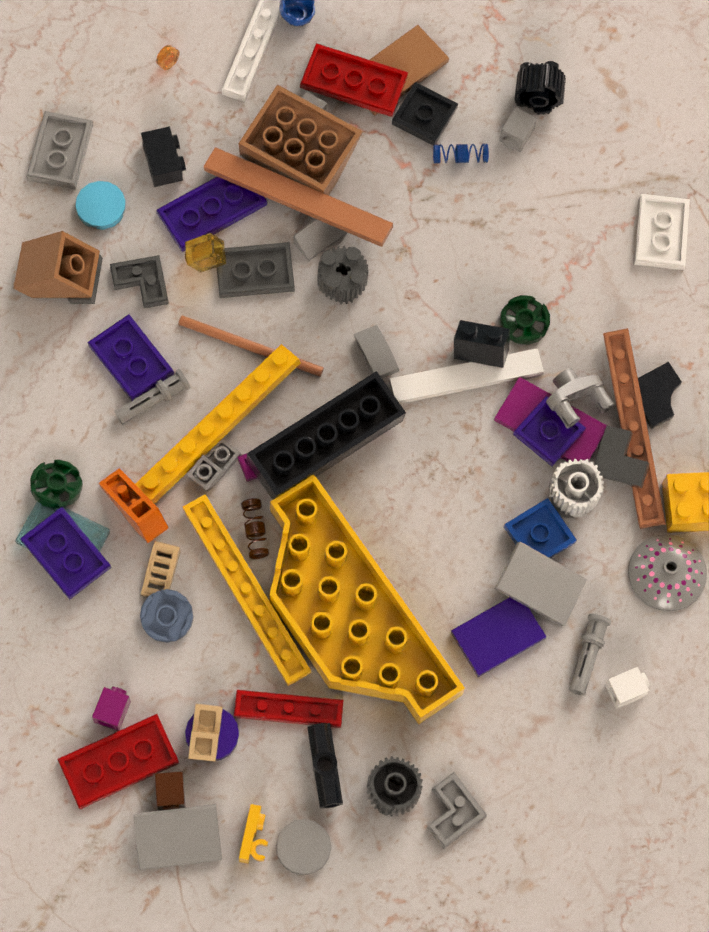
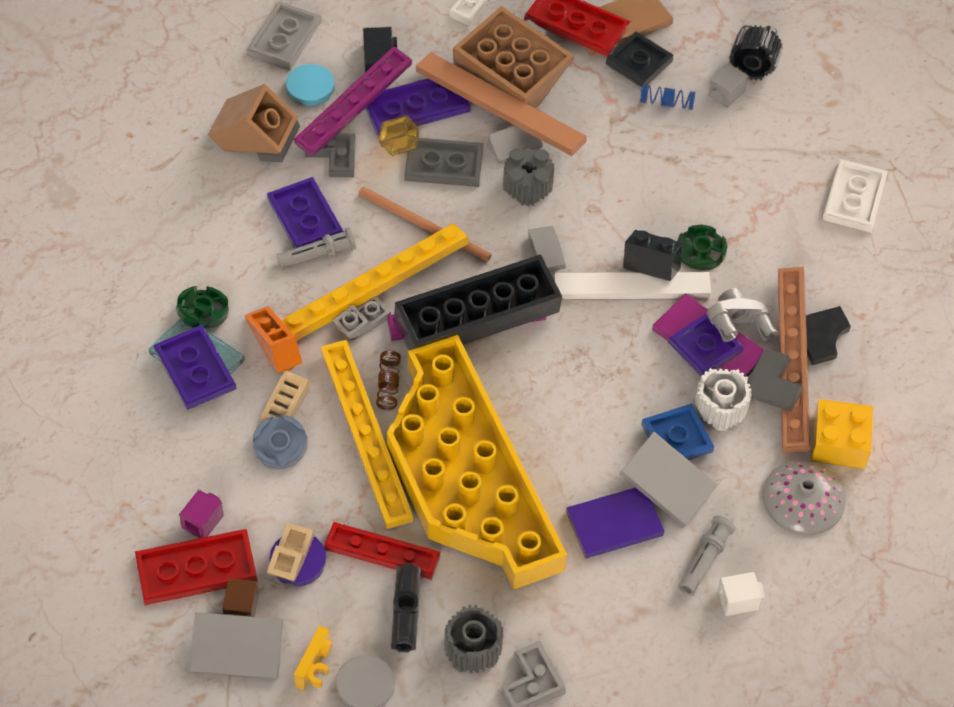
camera: 15 degrees right, 15 degrees down
none -> magenta tile [294,46,412,158]

